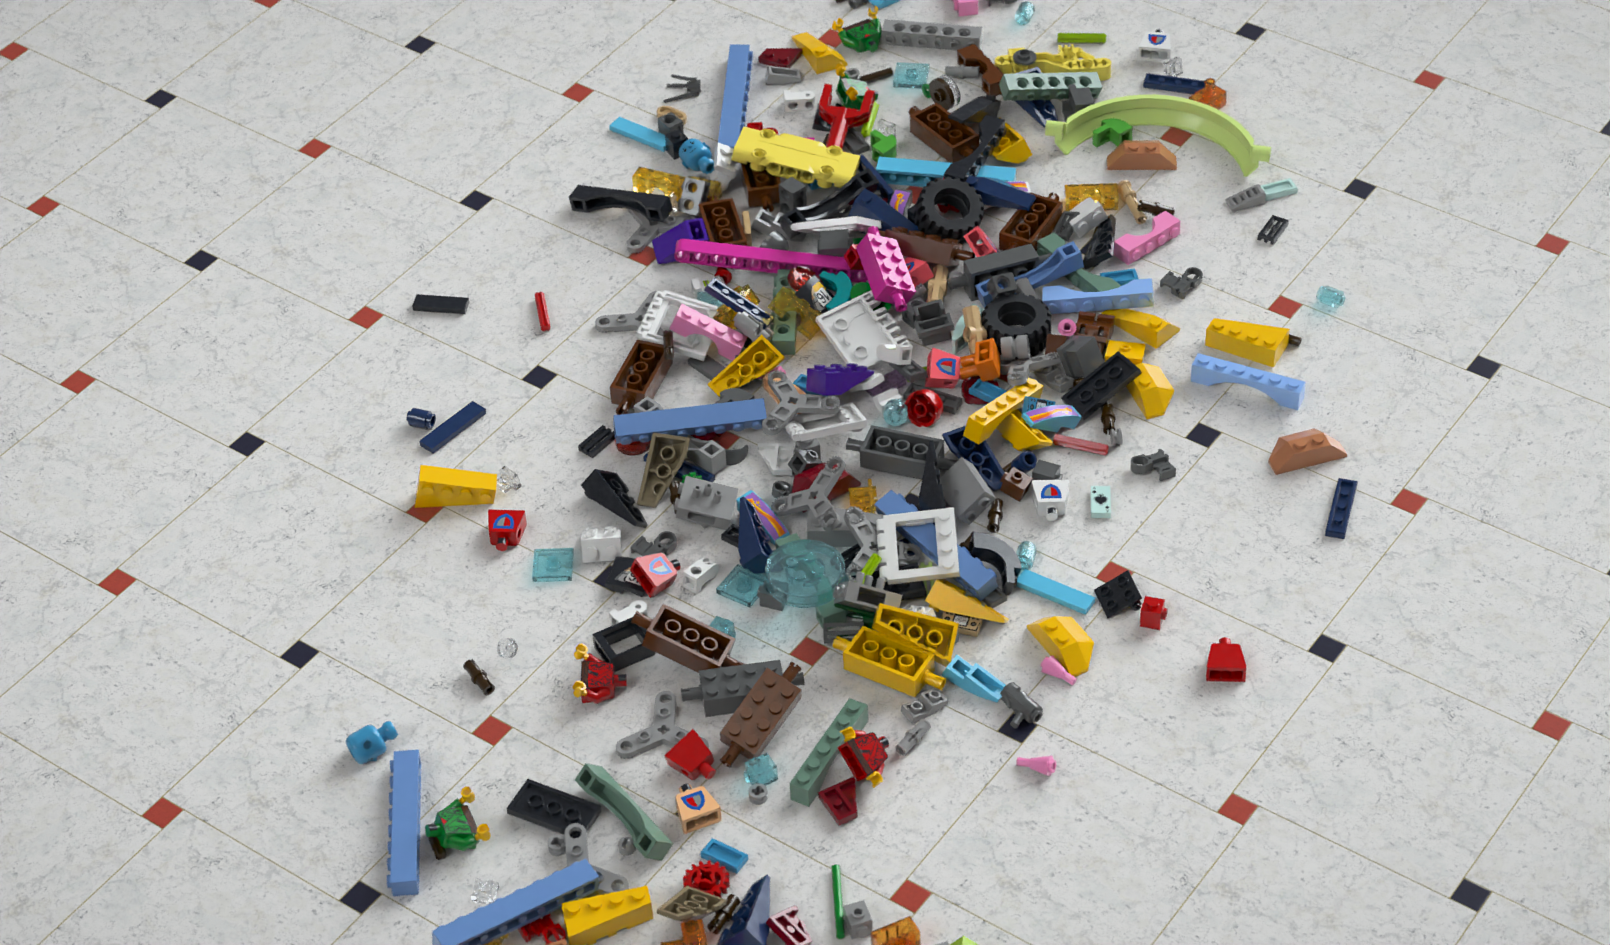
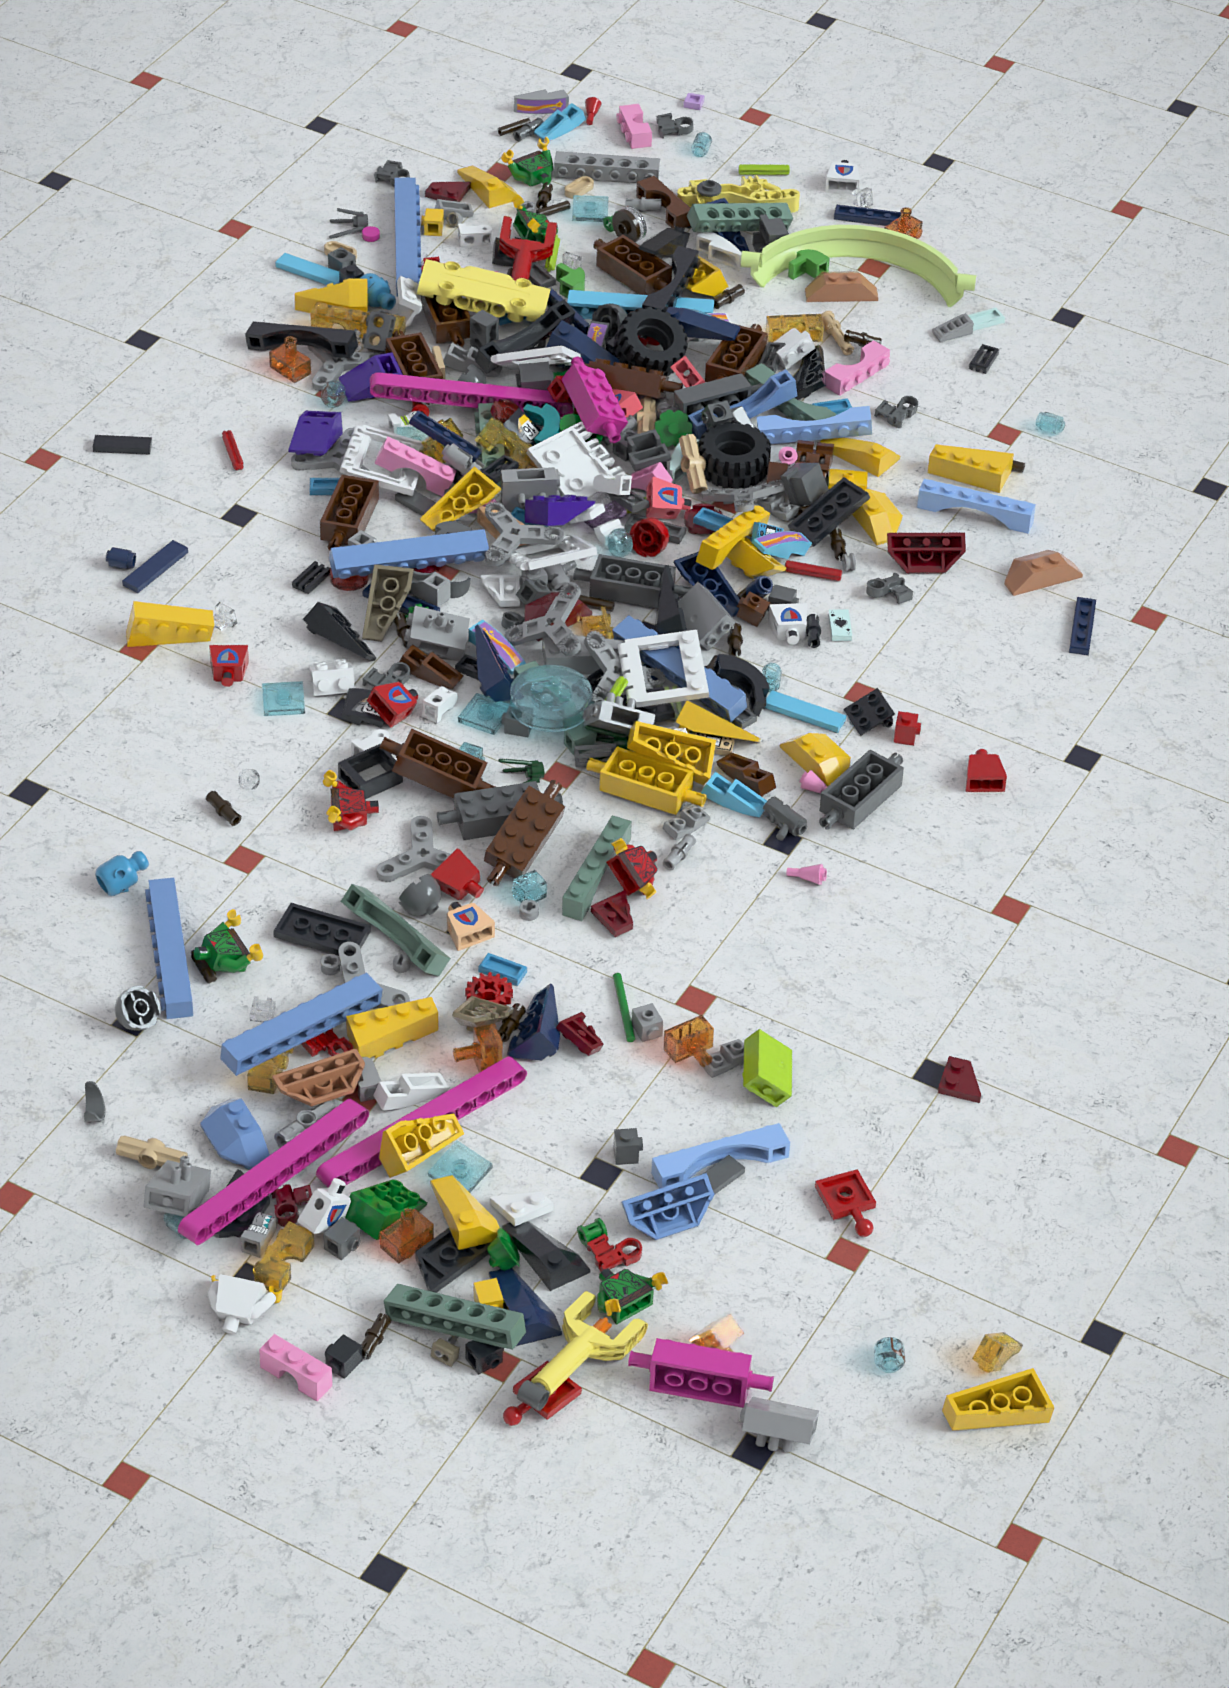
camera: 10 degrees left, 0 degrees up
dark brown axle [663,330,674,360] -> none
orange brick [960,338,1000,382] -> none
light grey wheel [1001,335,1030,361] -> none
none -> dark grey cylinder [115,985,161,1031]
none -> clear orange brick [269,336,311,383]
none -> dark purple slope [288,410,343,456]
none -> yellow wedge [294,279,368,322]
none -> dark azure tile [310,478,340,495]
none -> clear light blue head [321,380,346,408]
none -> dark pink tile [362,226,380,242]
none -> dark grey piece [374,160,410,186]
none -> dark grey cylinder [398,874,442,916]
none -> reddish brown slope [399,644,464,689]
none -> yellow brick [421,208,444,236]
none -> light grey hinge [447,212,463,227]
none -> black tile [481,455,519,484]
none -> dark green plant [498,758,545,783]
none -> light grey piece [501,467,560,512]
none -> dark brown pin [536,182,553,209]
none -> light grey piece [543,560,577,593]
none -> tan tile [564,176,594,199]
none -> dark brown piece [578,595,615,612]
none -> dark grey cylinder [592,303,627,341]
none -> bright pink arch [631,462,673,491]
none -> green plant [654,410,692,447]
none -> white slope [695,232,742,270]
none -> dark brown pin [712,284,745,309]
none -> reddish brown slope [716,752,776,797]
none -> black pin [806,614,821,648]
none -> dark grey brick [819,749,904,830]
none -> dark red wedge [887,532,966,574]

